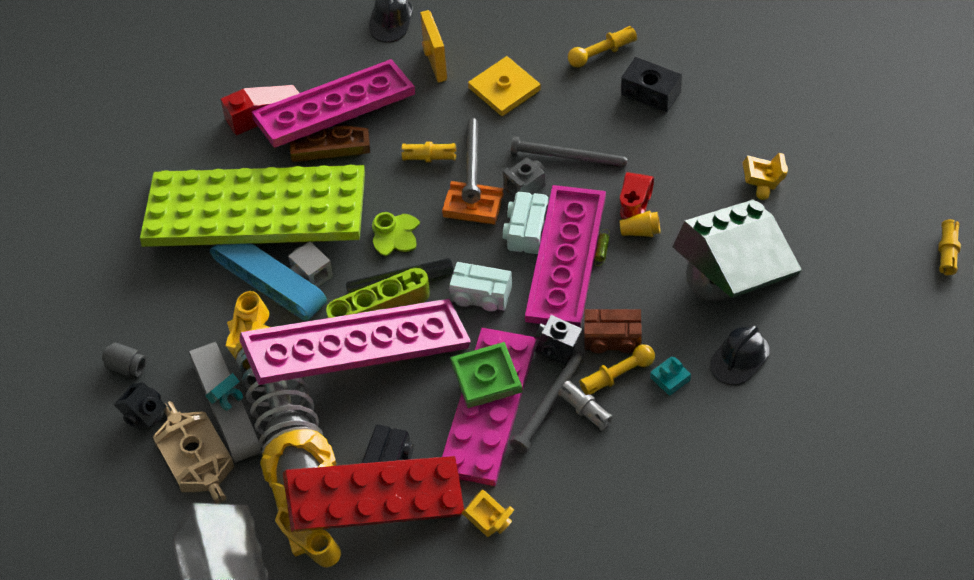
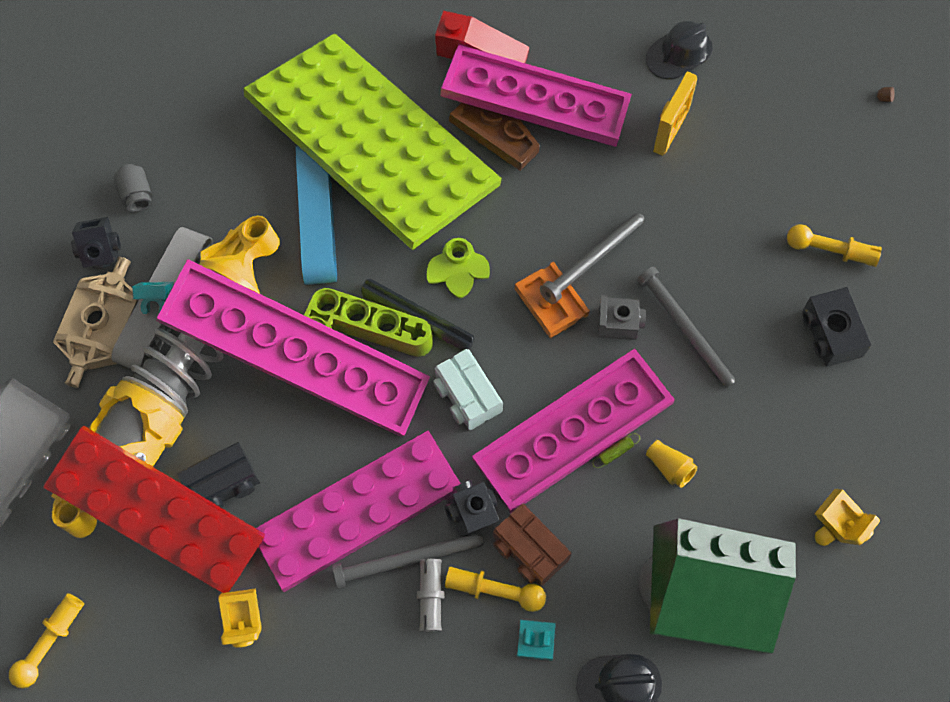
camera: 45 degrees right, 15 degrees up
light grey brick [288,241,333,287] -> none
yellow pin [402,142,456,162] -> none
bright green tile [450,342,523,408] -> none
yellow plate [468,56,541,116] -> none
light aqua brick [503,192,548,254] -> none
red piece [620,172,654,220] -> none

